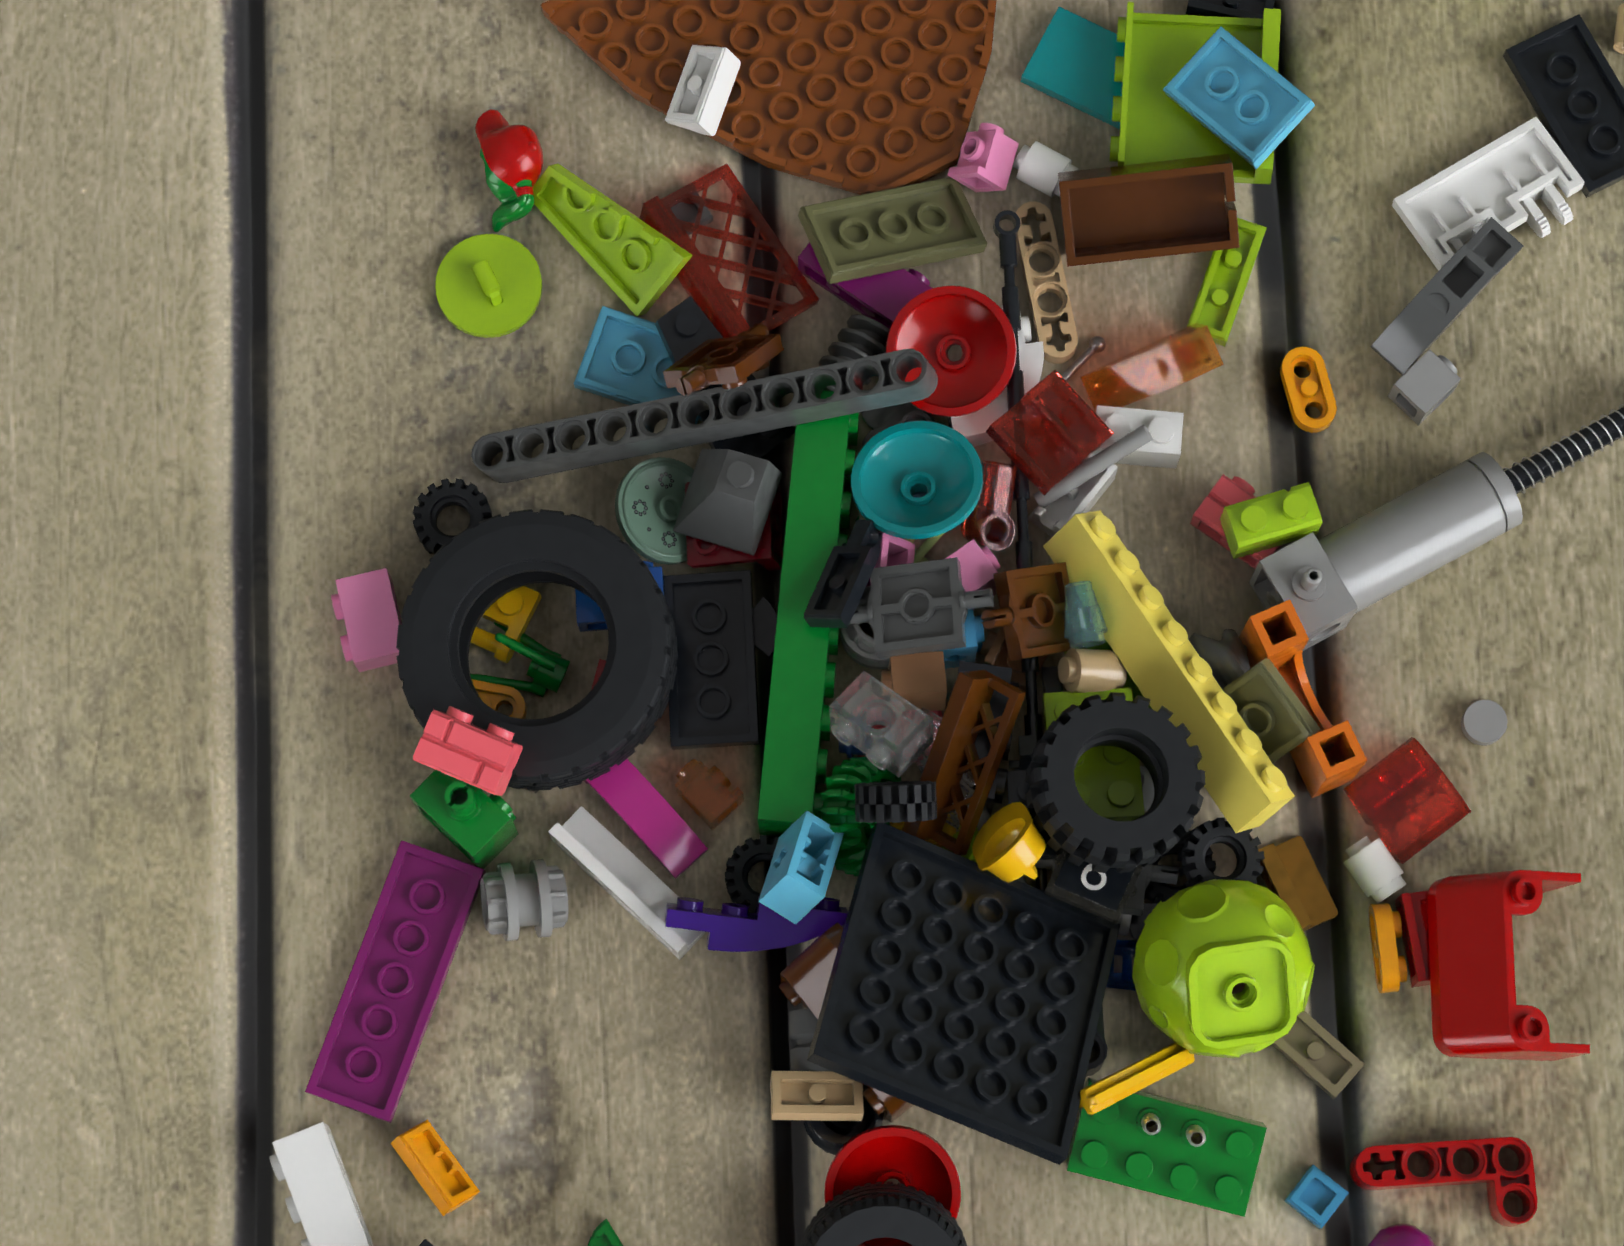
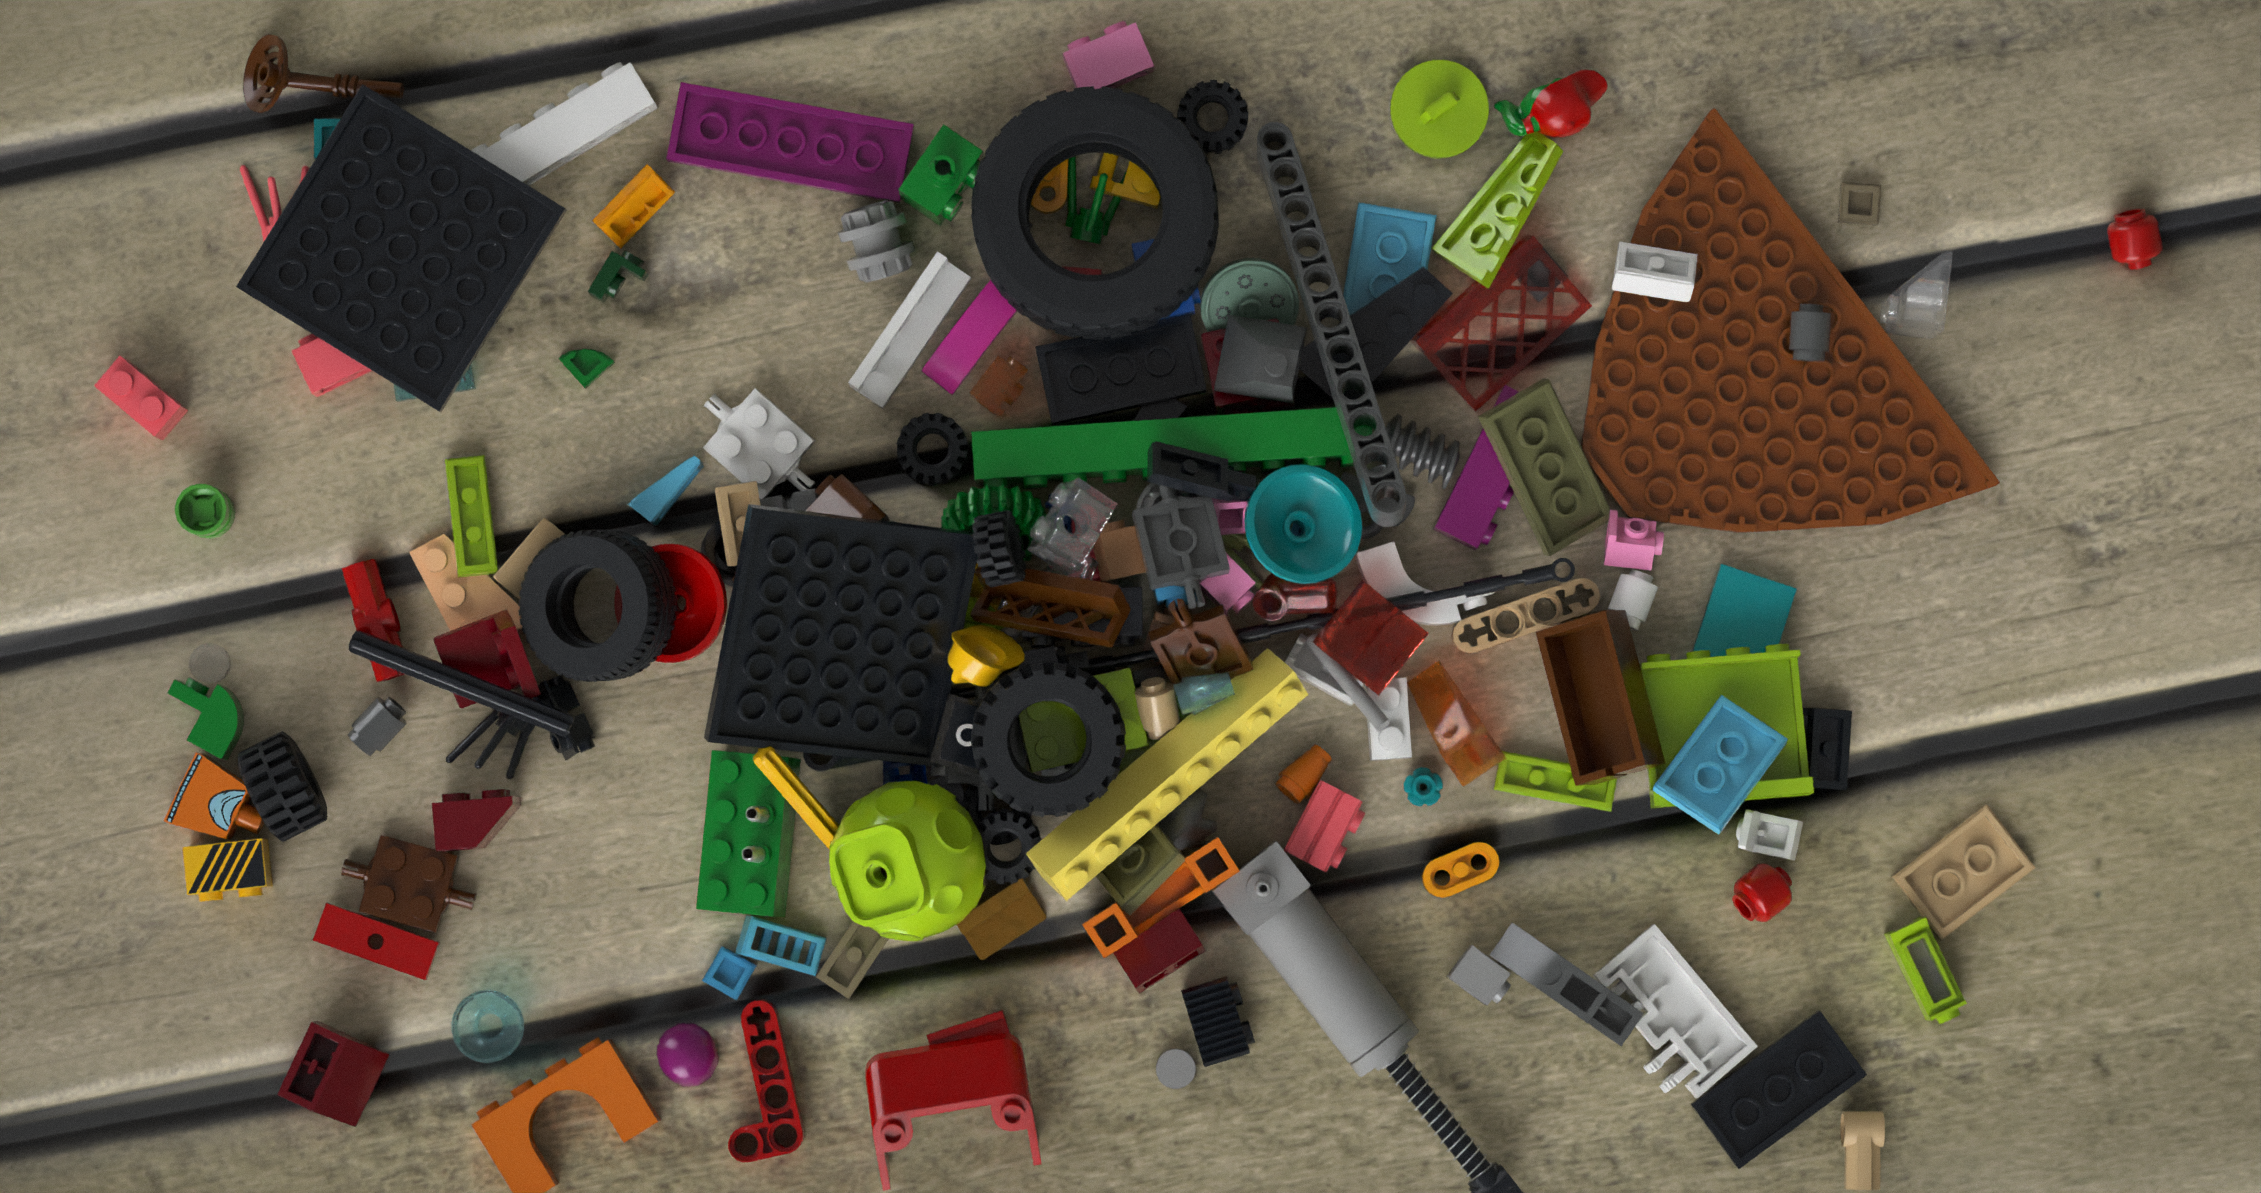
camera: 75 degrees right, 10 degrees up
coral brick [413,706,523,796] -> none
reddish brown plate [663,323,784,396] -> none
dark purple slope [665,896,848,952] -> none
medium azure brick [758,811,844,924] -> none
red dish [886,285,1017,417] -> none
flat silver hinge [1038,336,1106,405] -> none
lime brick [1220,482,1323,559] -> none
clear red slope [1343,737,1471,864] -> none
white brick [1343,836,1407,904] -> none
light orange plate [1369,903,1407,993] -> none
none -> dark green bracket [587,250,648,303]
none -> medium azure slope [628,456,704,526]
none -> white plate [703,388,815,499]
none -> medium azure slope [735,915,826,976]
none -> dark red hinge [1113,909,1206,994]
none -> black brick [1181,976,1255,1067]
none -> orange cone [1275,744,1332,804]
none -> teal plate [1404,767,1443,806]
none -> red head [1732,863,1792,922]
none -> white bracket [1736,809,1803,861]

